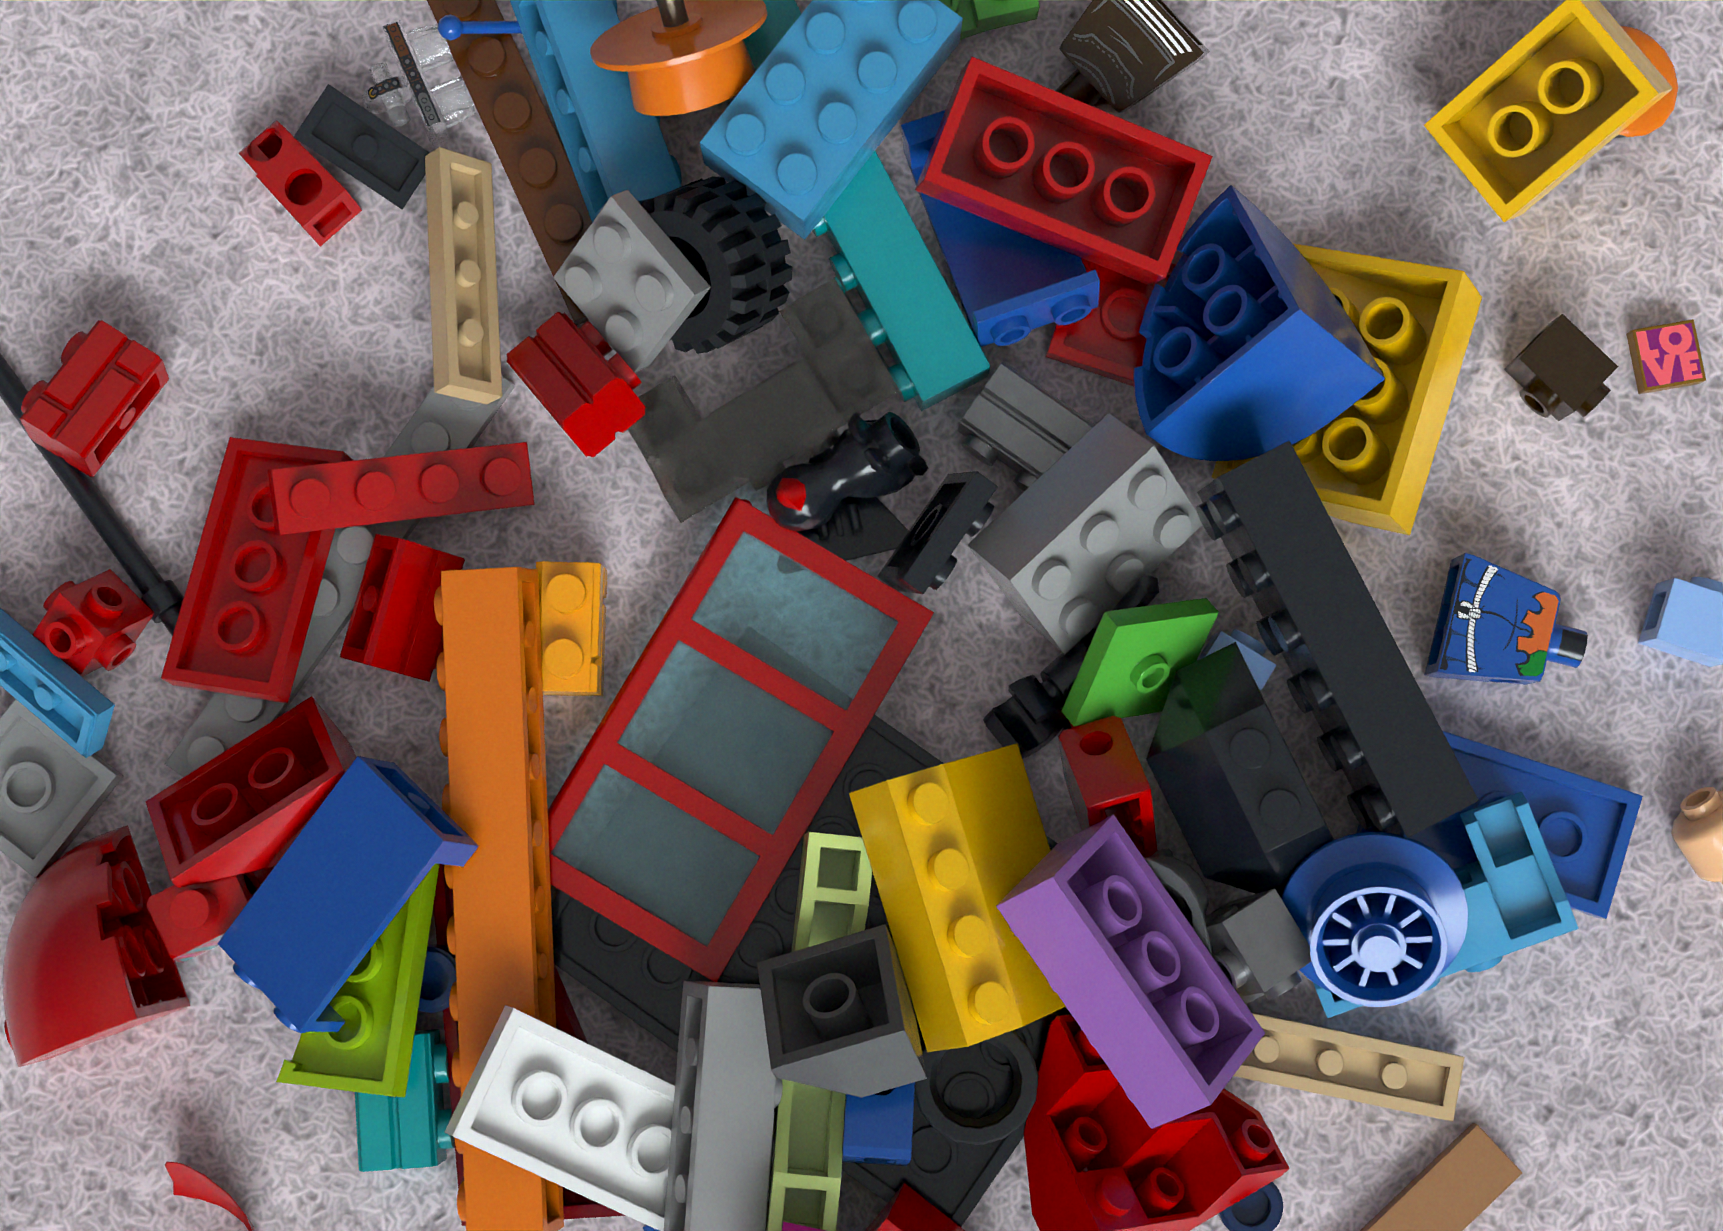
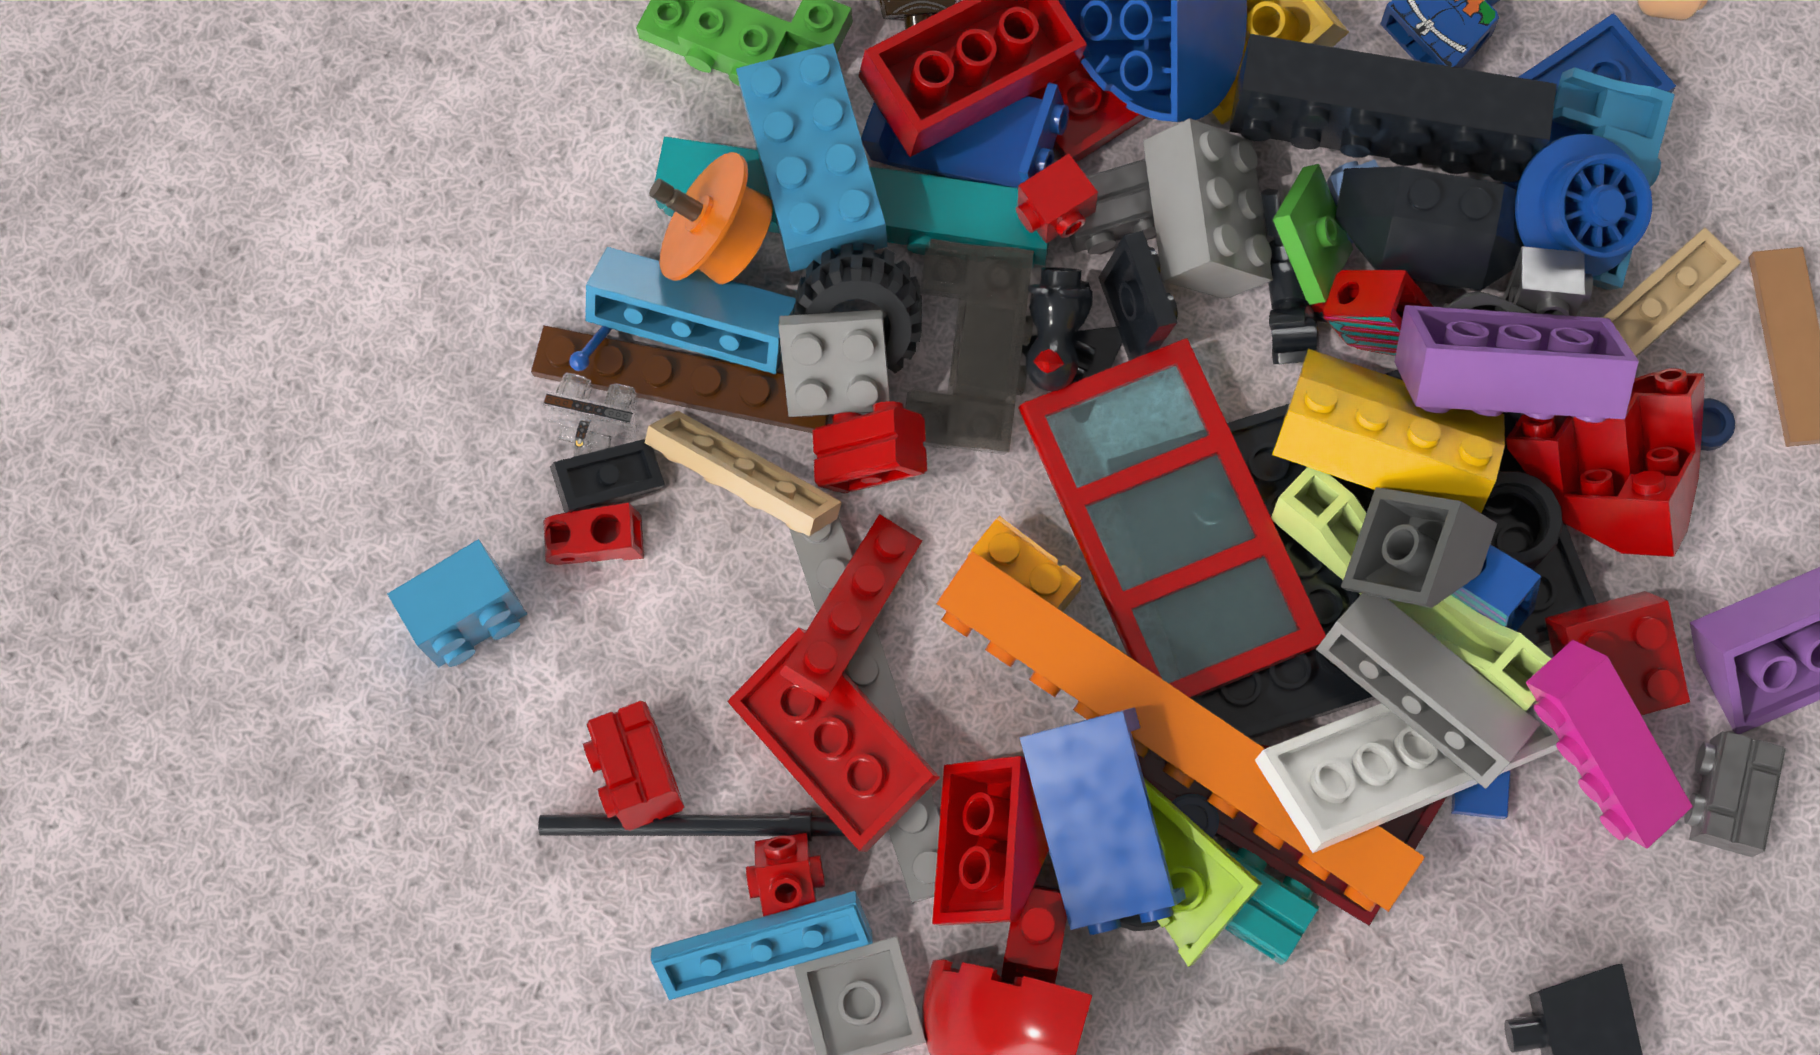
camera: 45 degrees left, 10 degrees down
red brick [339,534,465,682] -> none
none -> dark azure brick [387,539,527,667]
none -> red brick [1015,153,1098,243]

